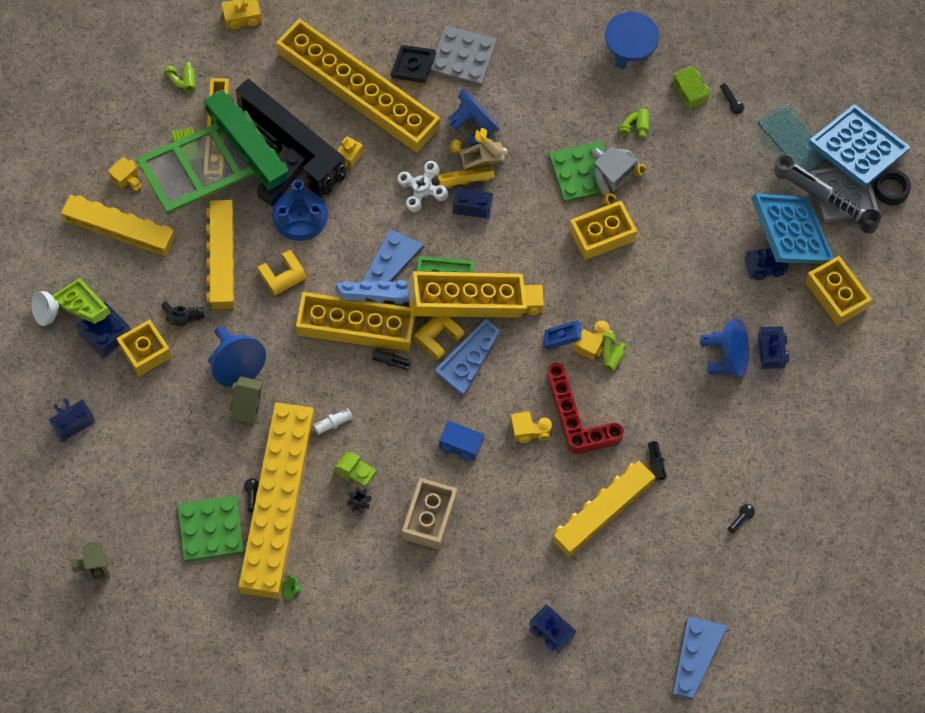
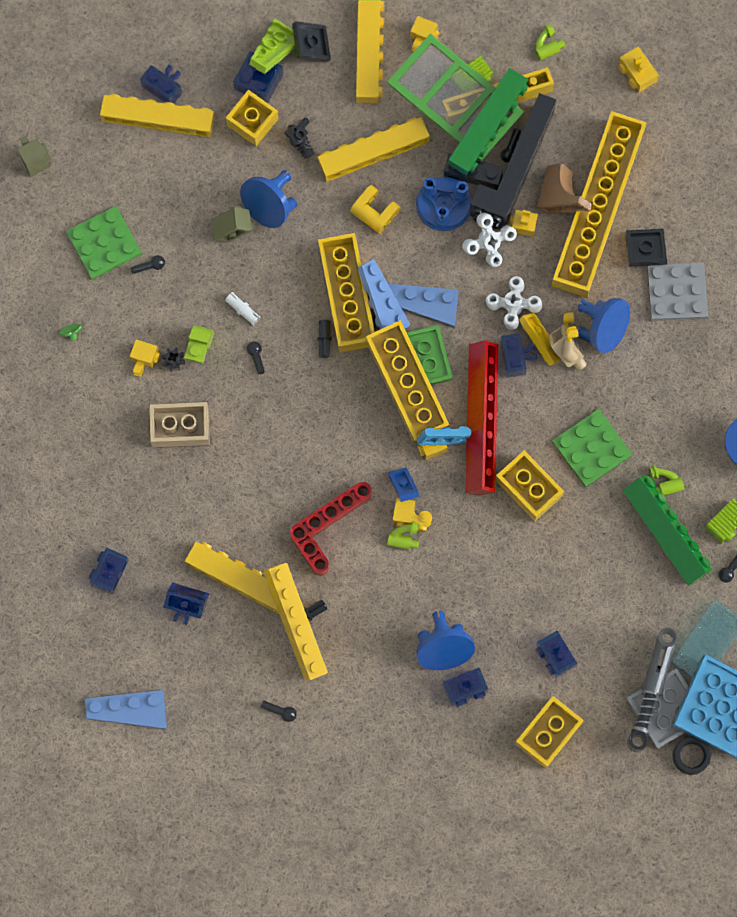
camera: 75 degrees right, 10 degrees up
white piece [31,291,59,326] -> none
yellow brick [239,402,315,599] -> none
yellow connector [413,317,465,361] -> none
medium blue wing [435,319,500,396] -> none
blue brick [439,420,484,461] -> none
yellow brick [510,411,552,444] -> none
light grey torso [591,147,647,205] -> none
dark azure plate [751,193,834,264] -> none
none -> yellow brick [100,94,215,138]
none -> yellow brick [130,339,161,377]
none -> clear blue brick [163,582,209,625]
none -> black bar [247,341,265,375]
none -> yellow brick [263,563,328,680]
none -> black plate [292,21,331,62]
none -> dark azure hinge [417,426,472,445]
none -> white gear [462,213,517,267]
none -> red brick [465,340,499,496]
none -> medium nougat arch [537,163,592,214]
none -> green brick [622,475,713,586]

